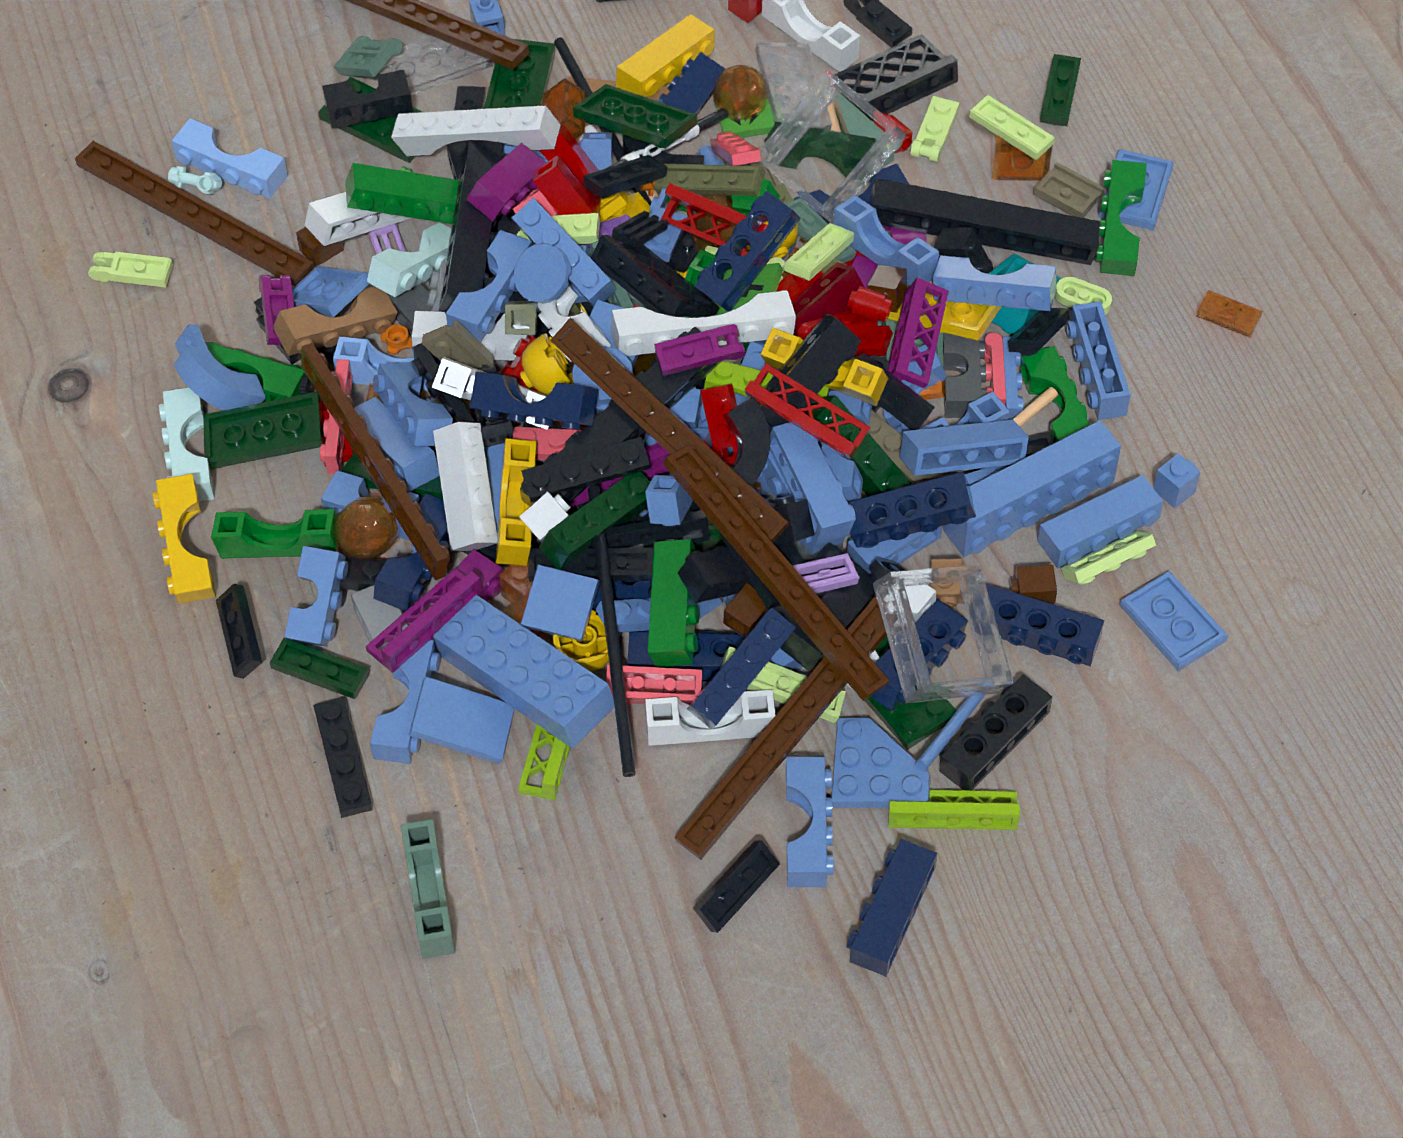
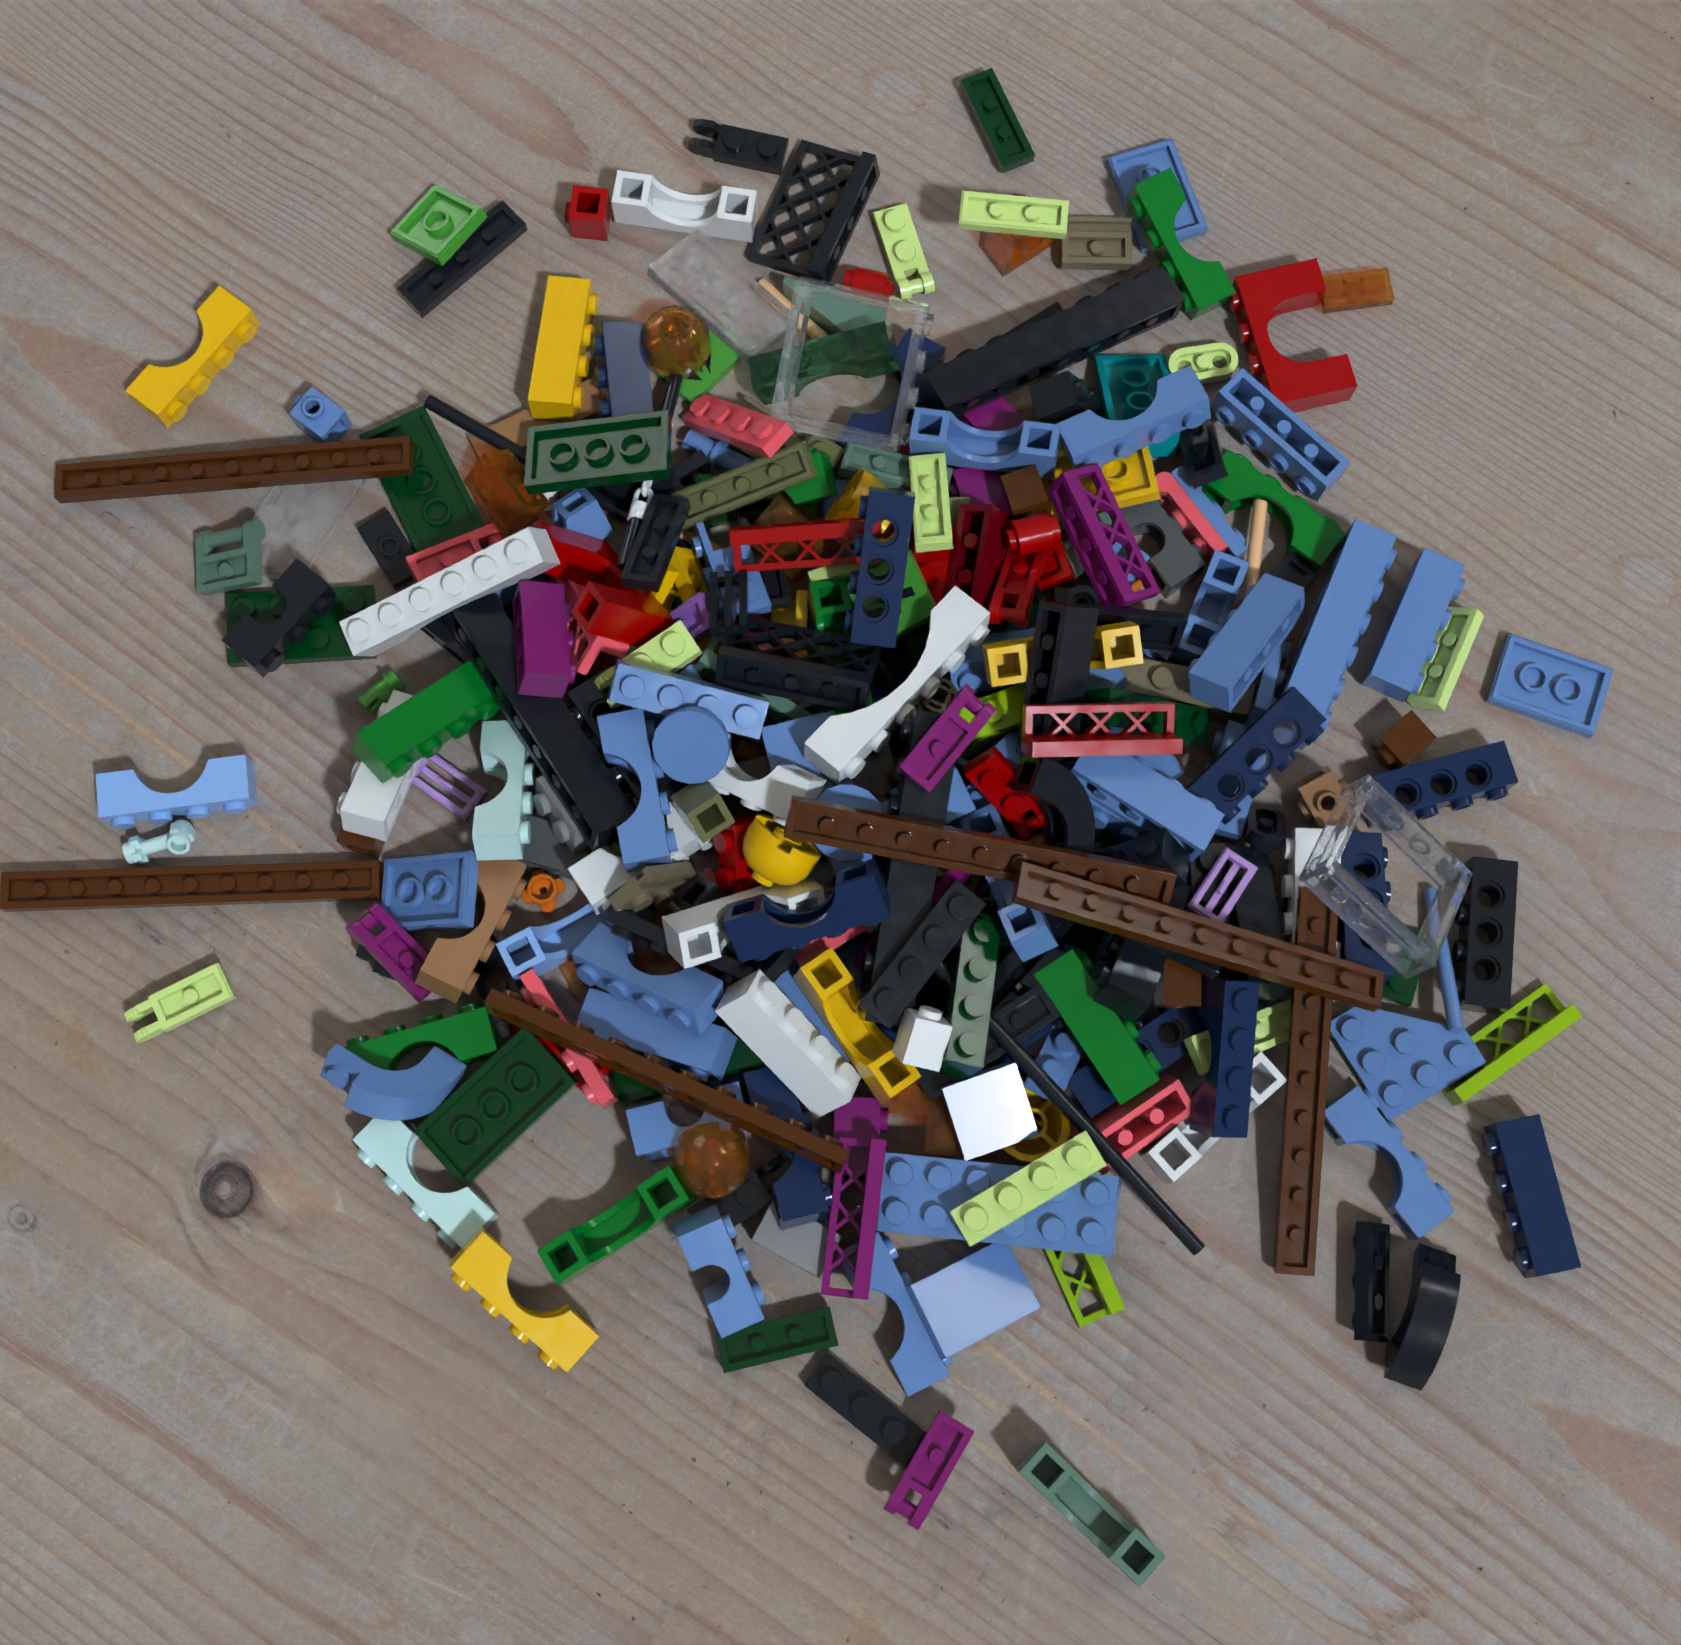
camera: 40 degrees left, 20 degrees up
black plate [216,583,262,679] -> none
medium blue brick [1154,453,1200,509] -> none
none -> magenta plate [883,1410,974,1530]
none -> yellowish green plate [950,1130,1108,1247]
none -> red arch [1227,258,1358,413]
none -> black arch [1384,1243,1461,1391]

